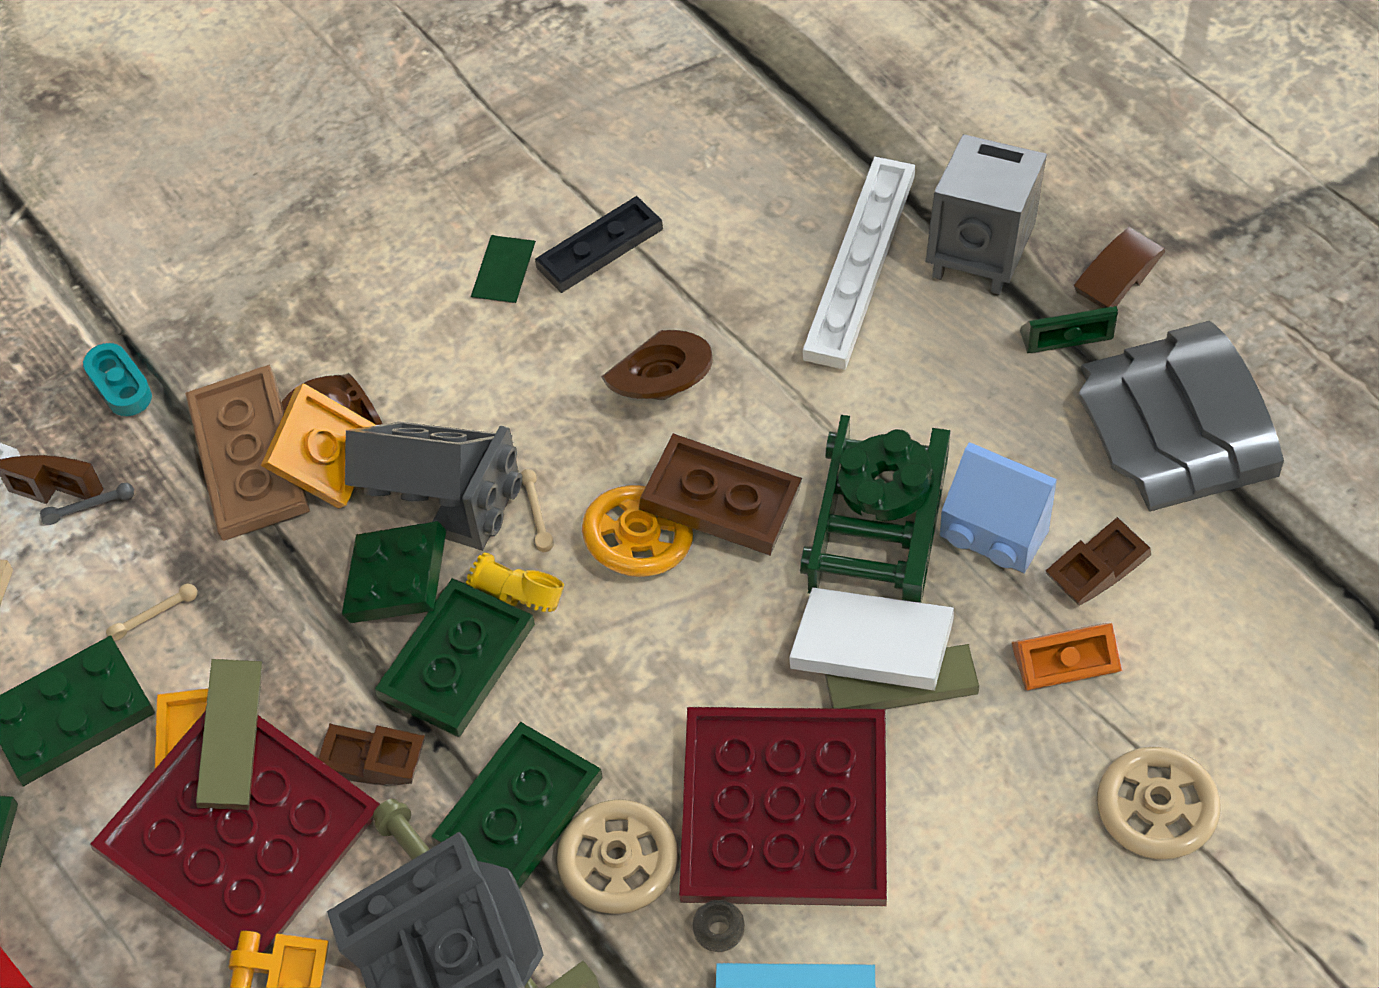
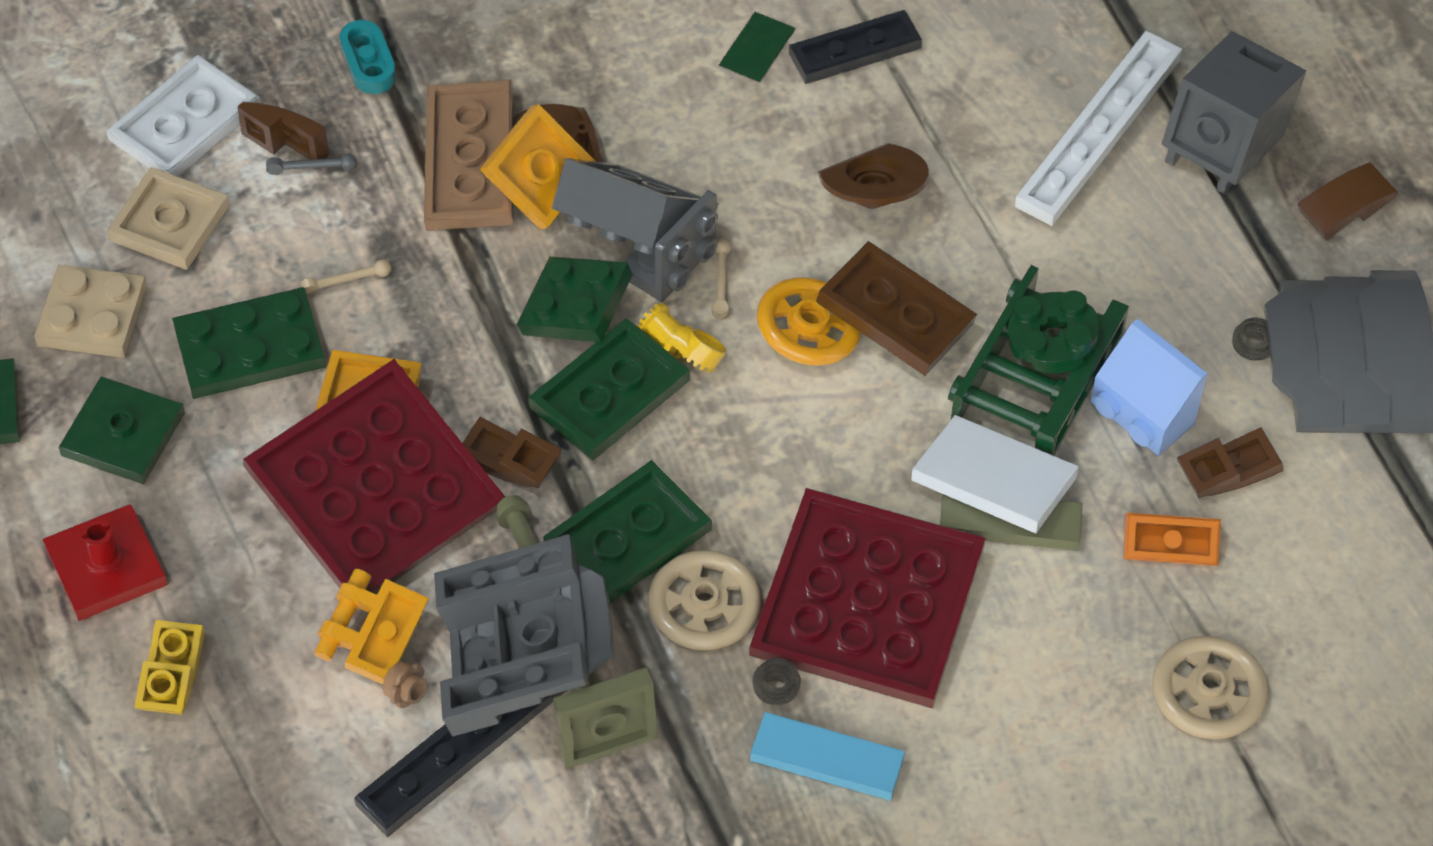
camera: 10 degrees right, 0 degrees up
olive tile [196,659,263,810] -> none
dark green slope [1020,306,1118,353] -> none
none -> clear smoke plate [1232,317,1270,361]

